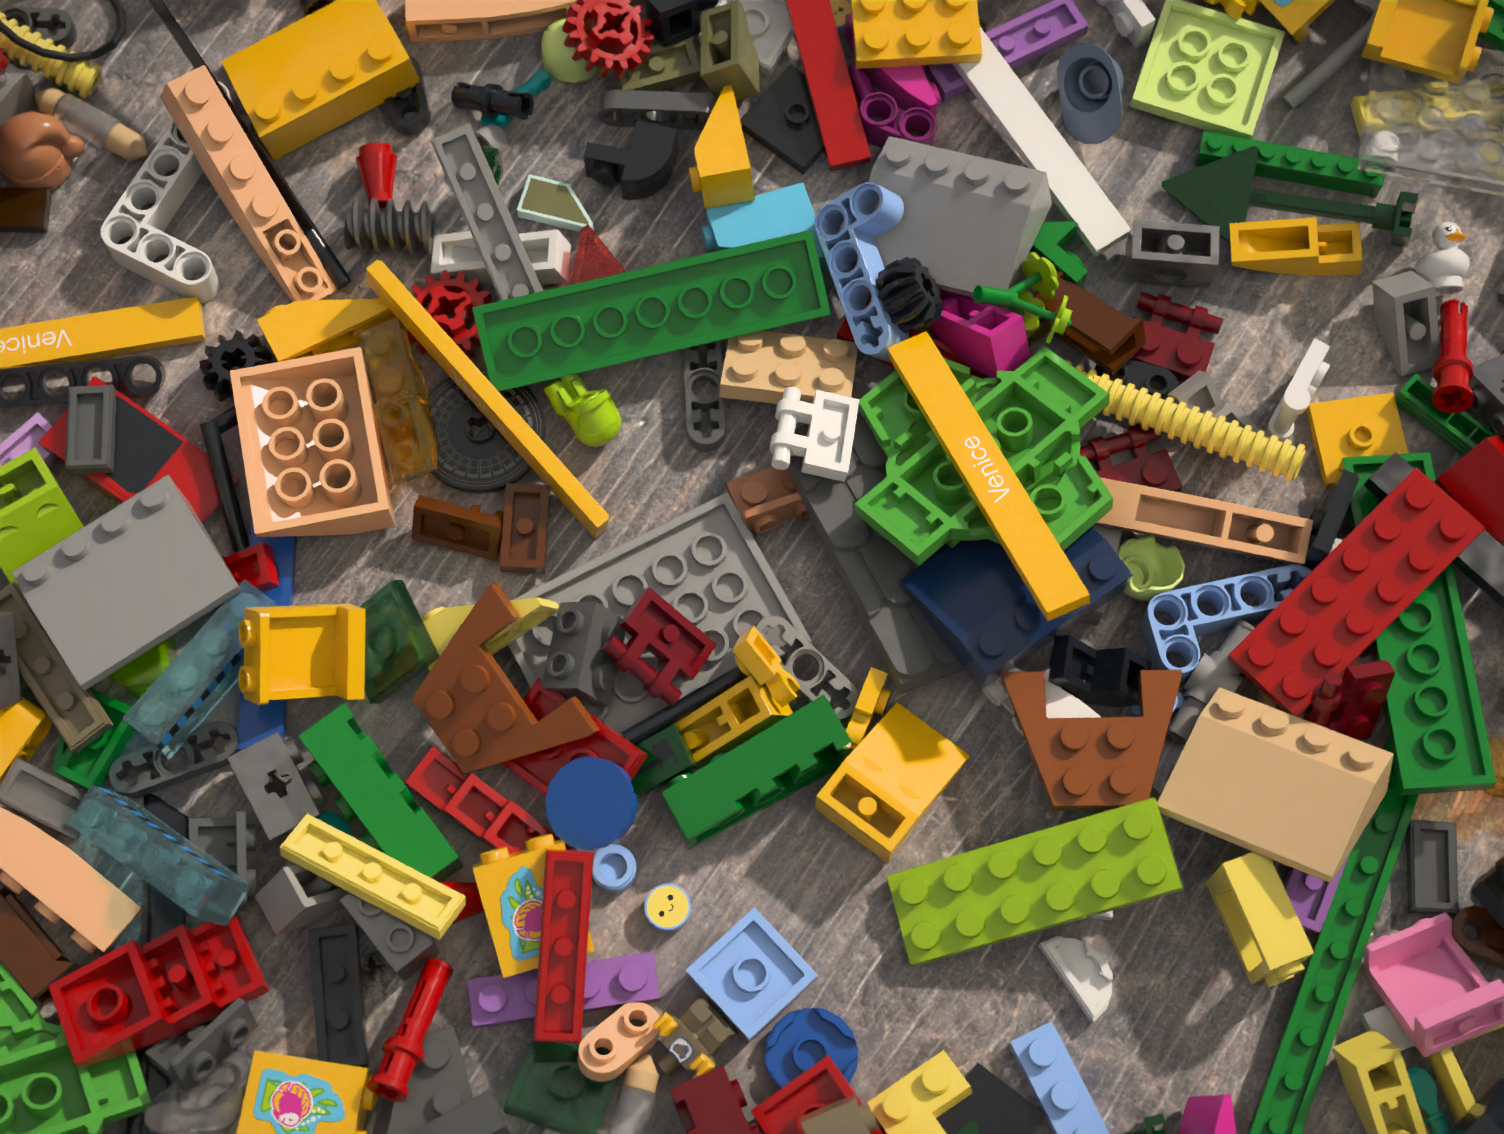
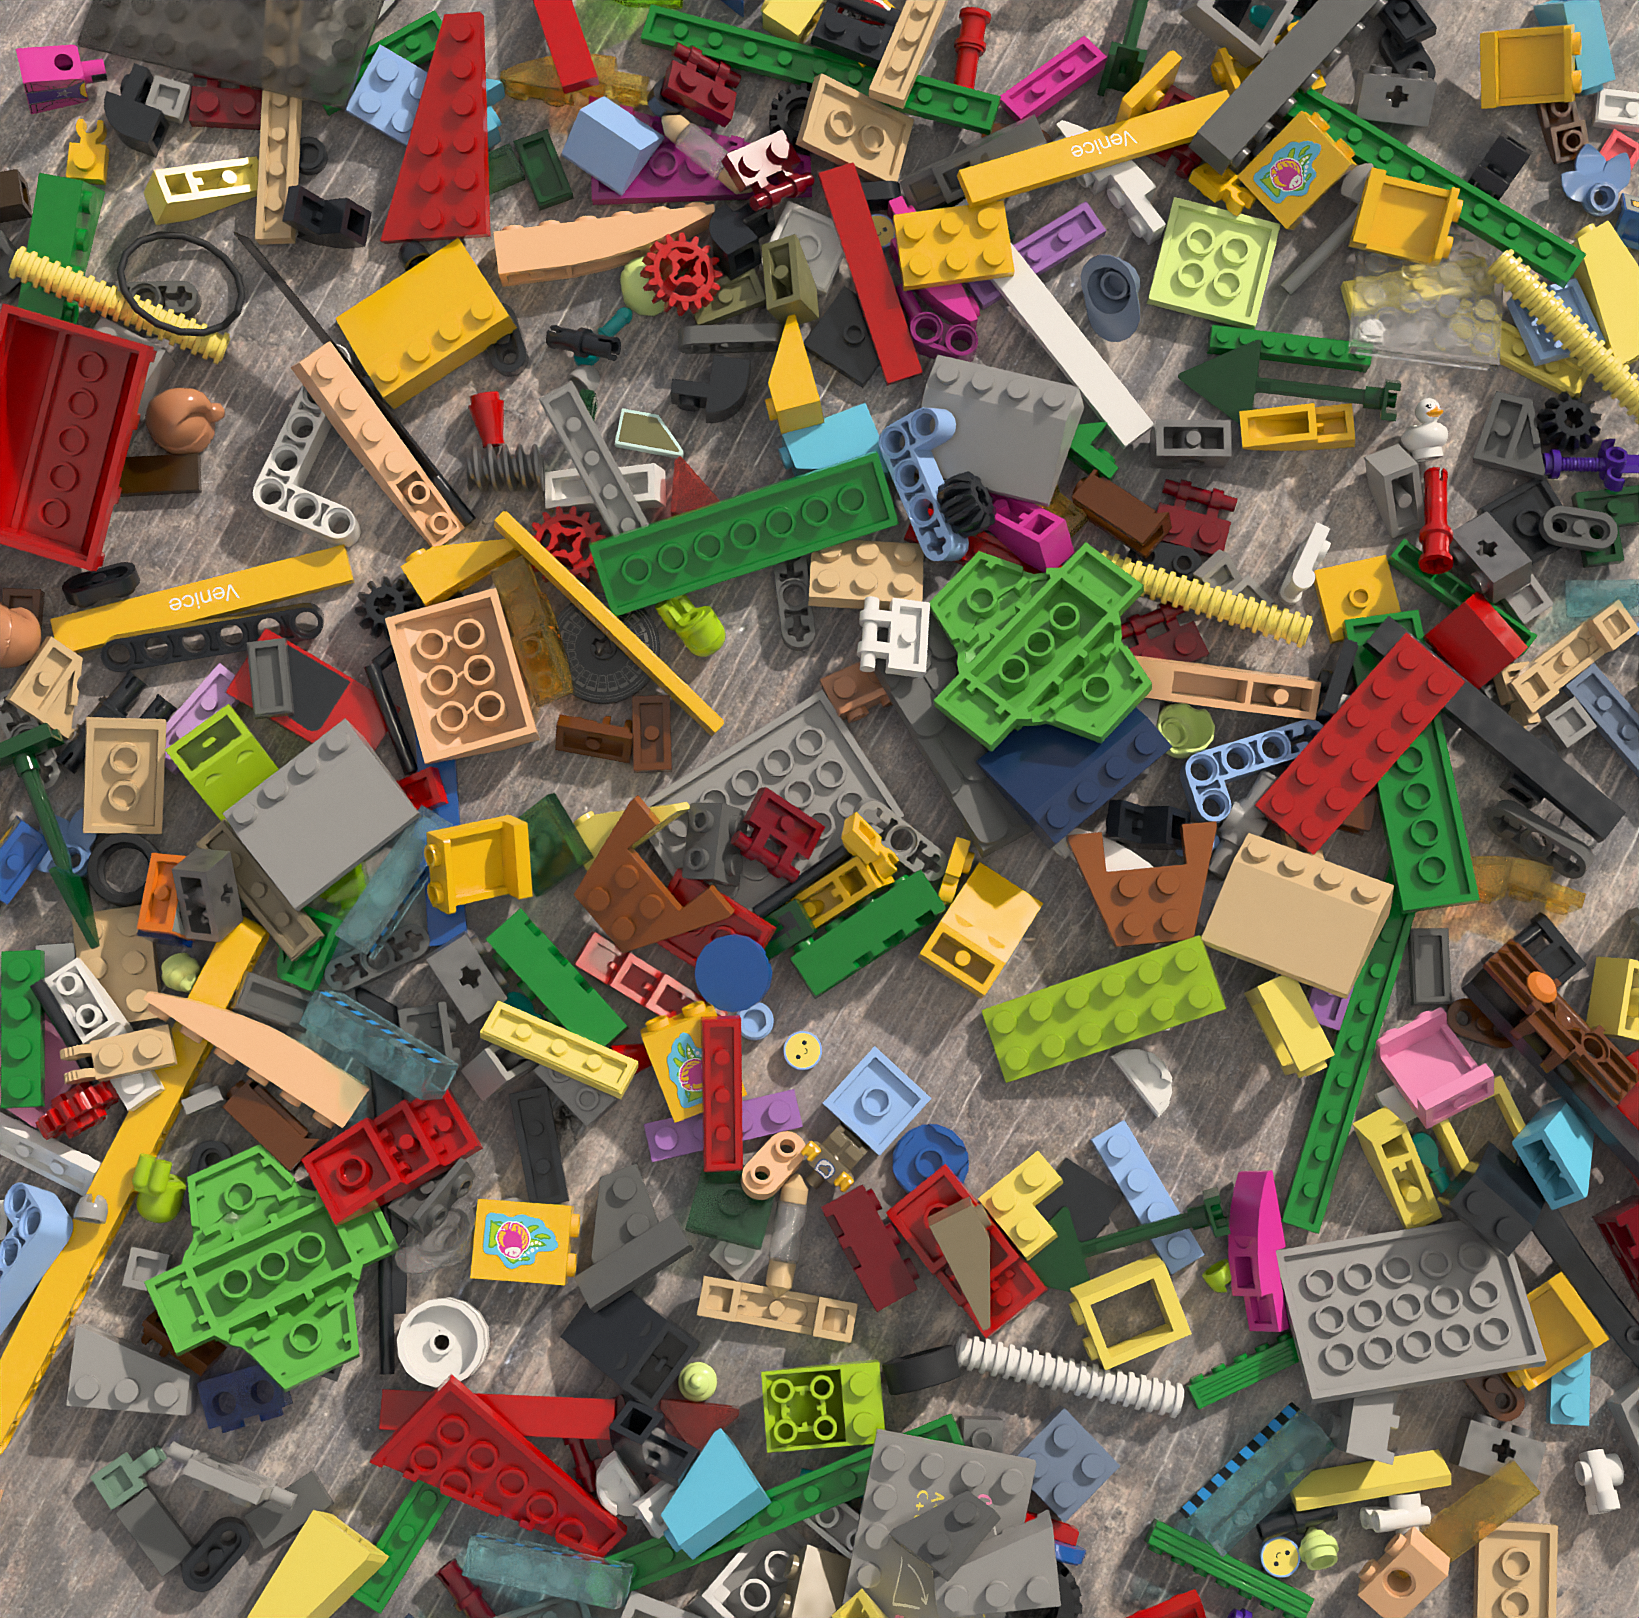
camera: 10 degrees left, 10 degrees up
piece [34,87,148,162] -> none
red pin [366,958,454,1102] -> none
yellow tile [888,331,1090,621] -> none
plant [973,252,1072,344] -> none
dark red plate [1304,660,1396,741] -> none

